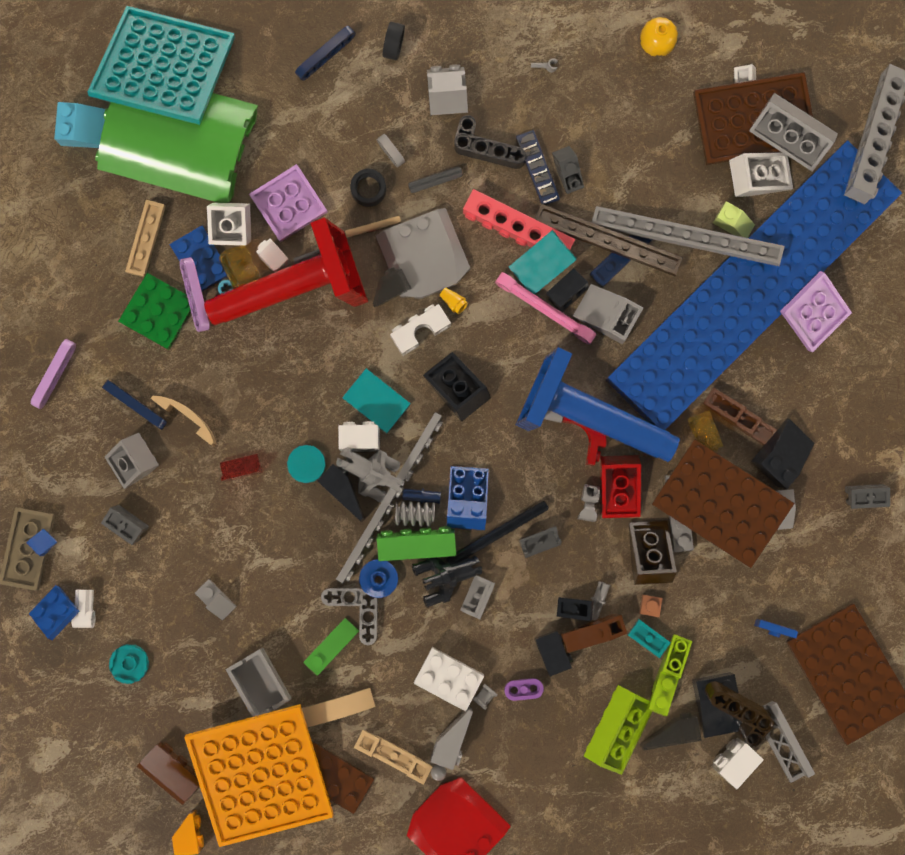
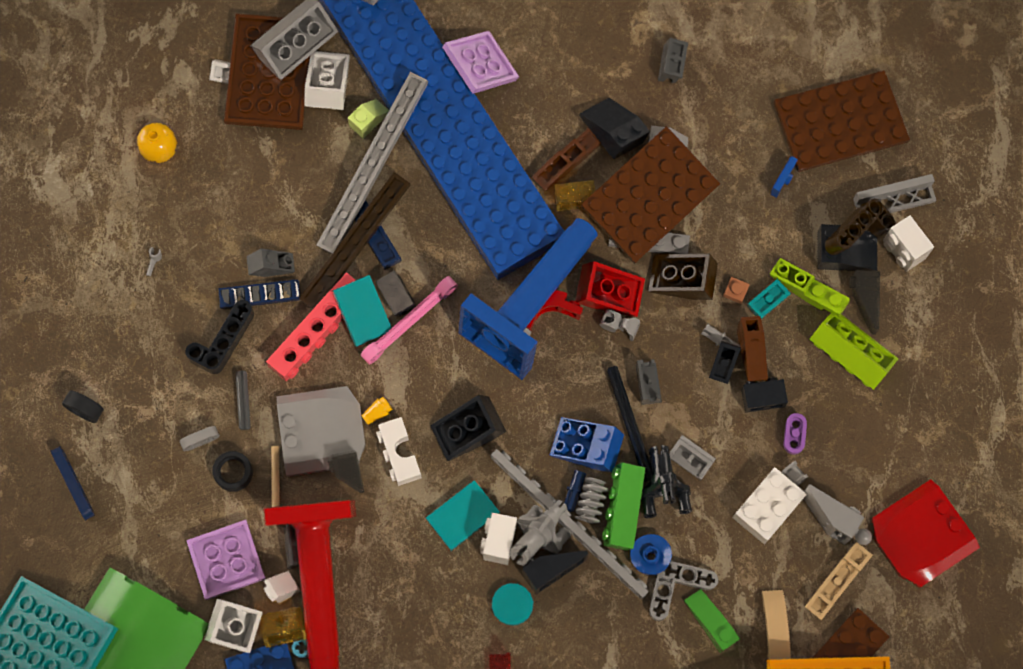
camera: 75 degrees left, 10 degrees down
light grey piece [427,64,468,115] -> none
light grey slope [572,284,643,344] -> none

